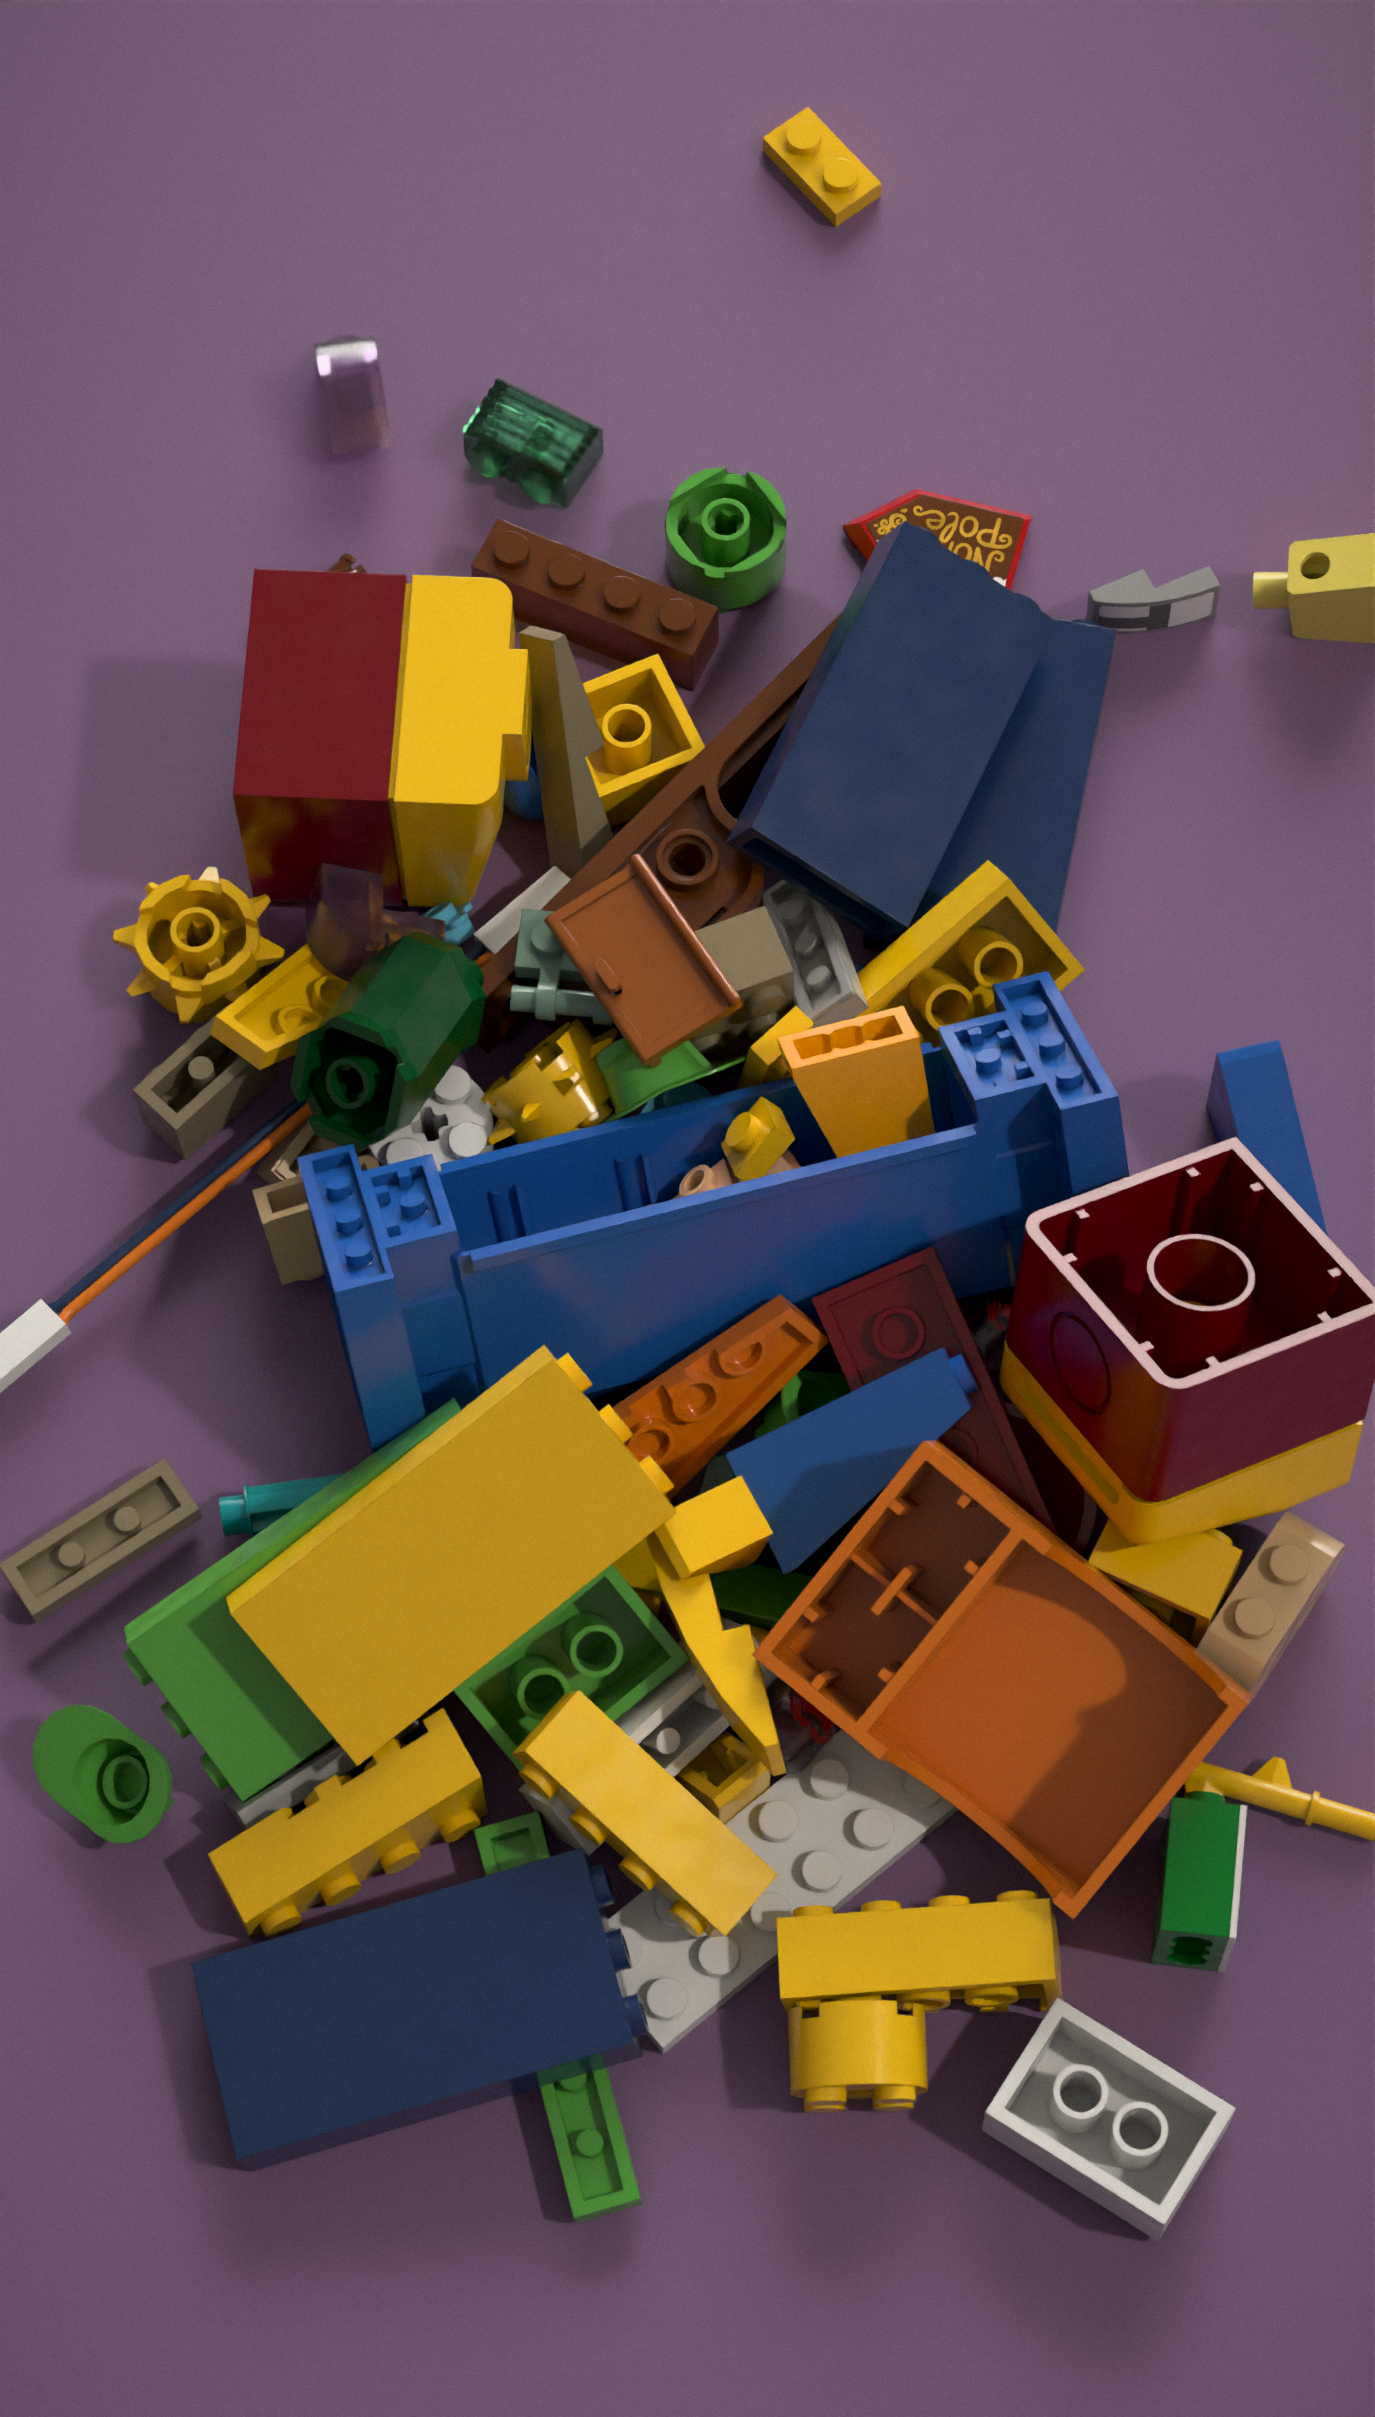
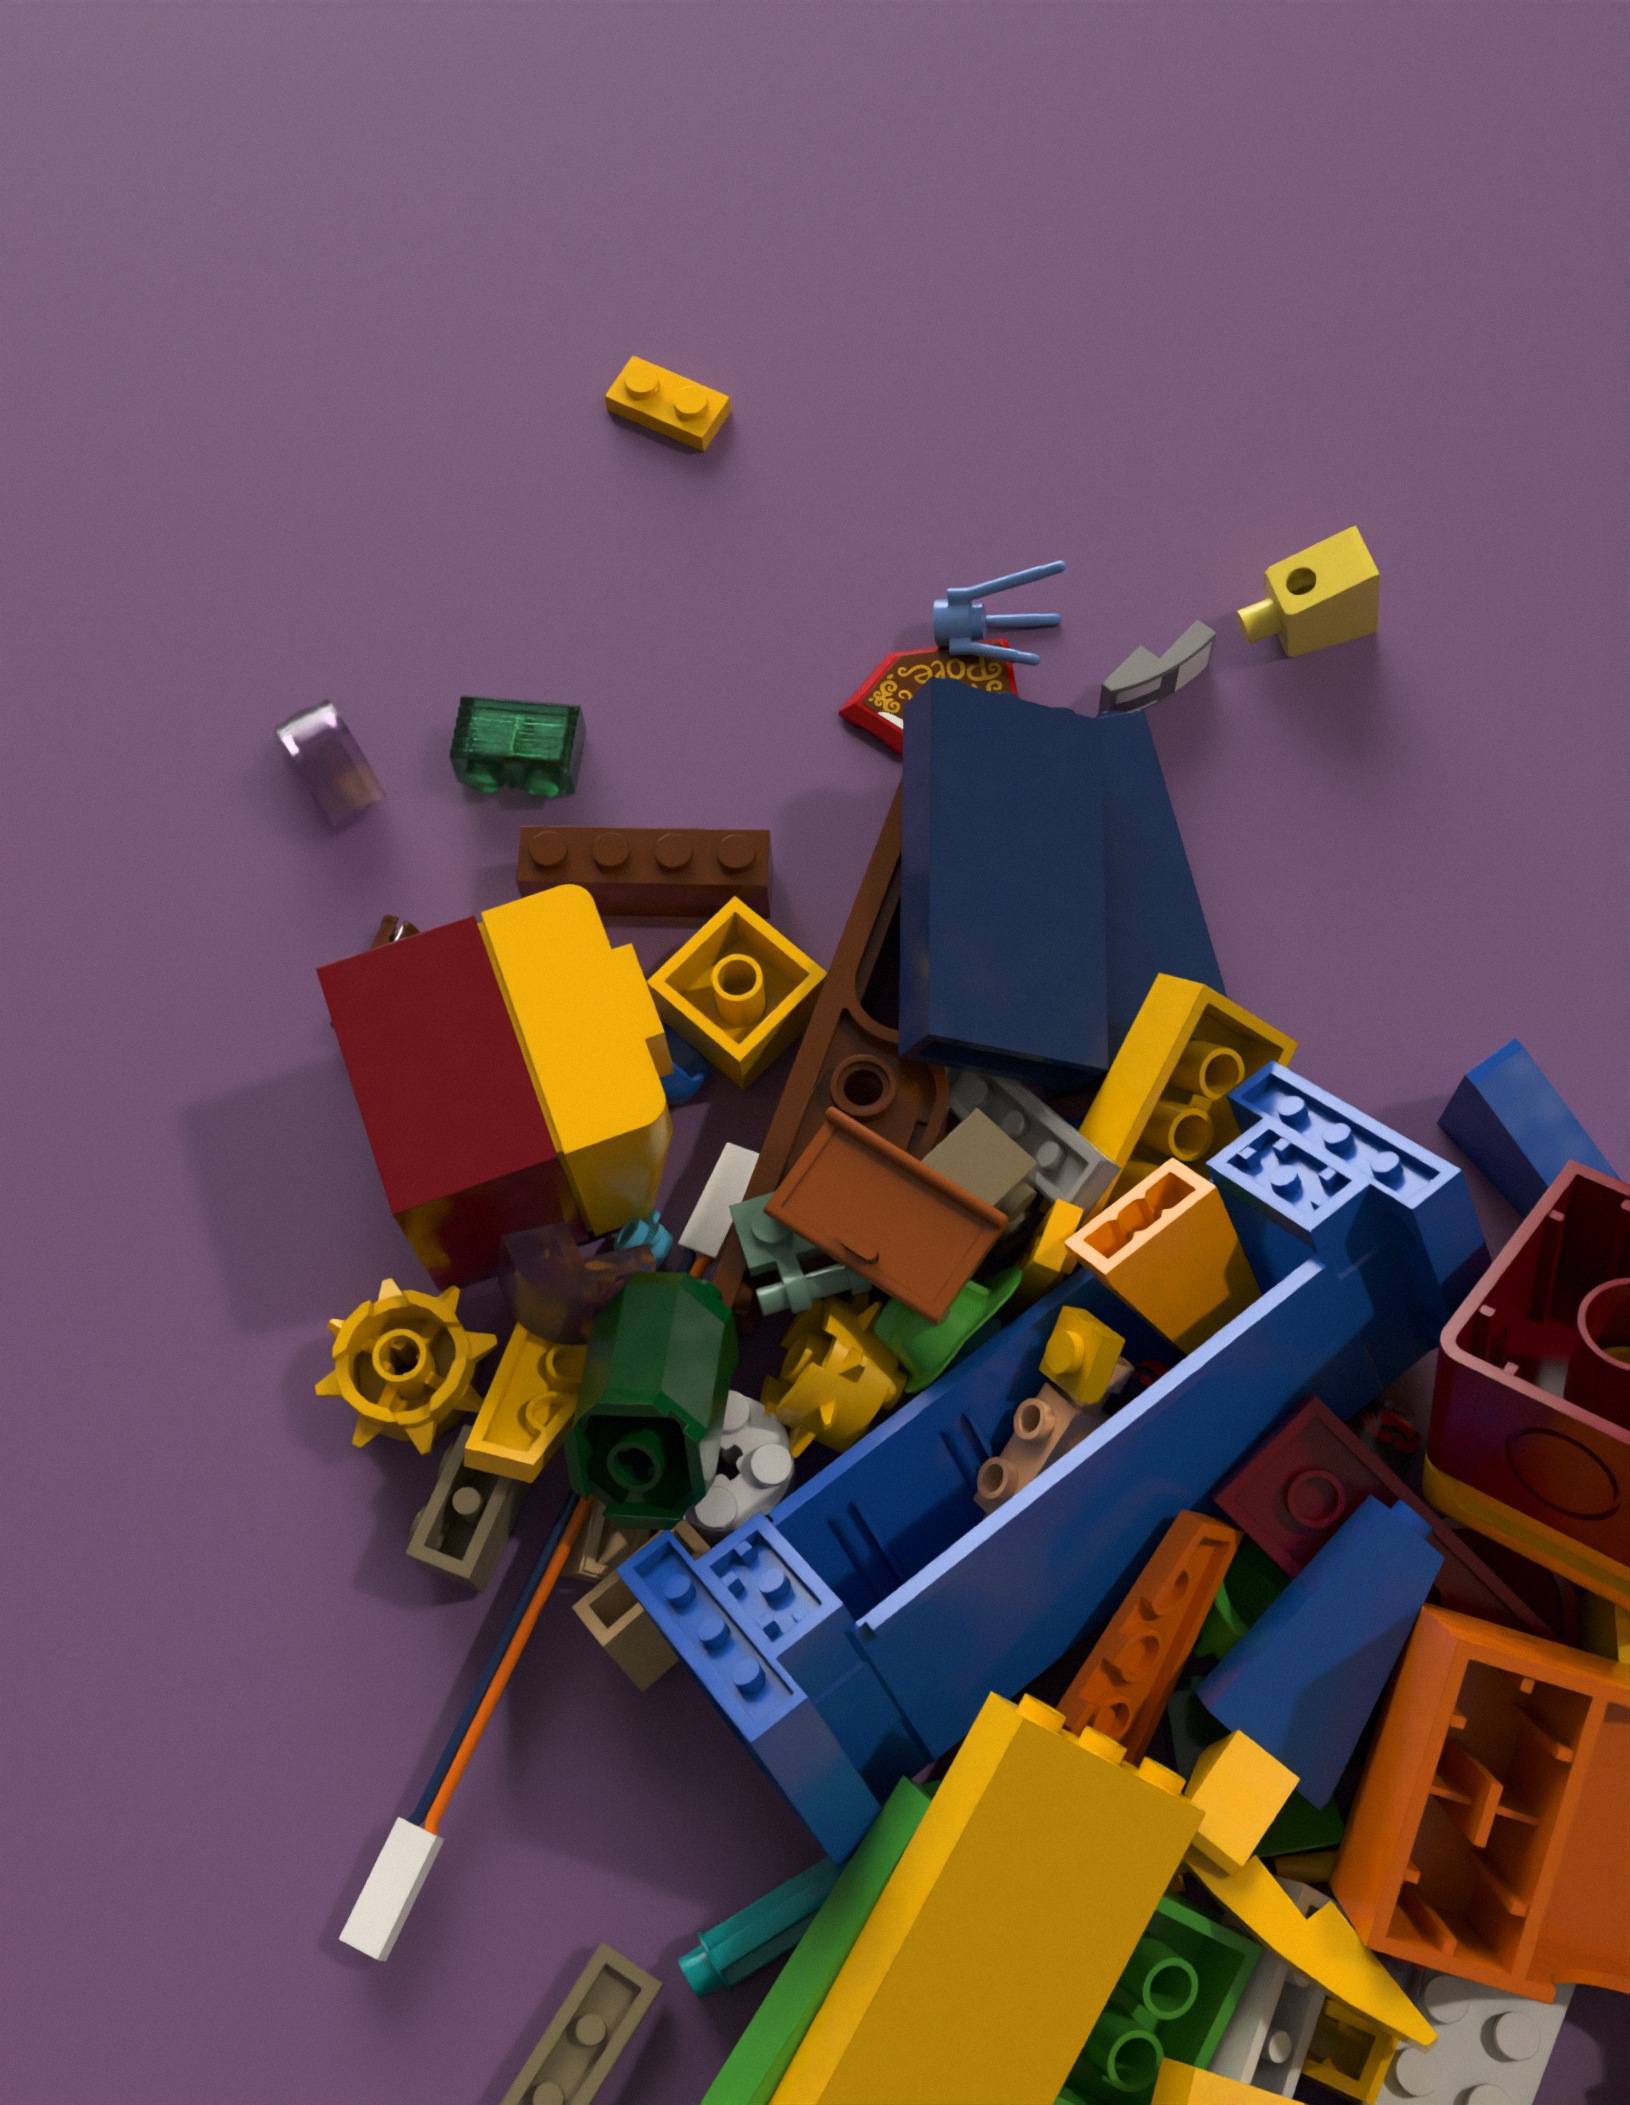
camera: 20 degrees left, 0 degrees up
dark tan slope [519,626,614,879] -> none
bright green brick [665,467,786,614] -> none
none -> medium blue plant [933,560,1066,666]

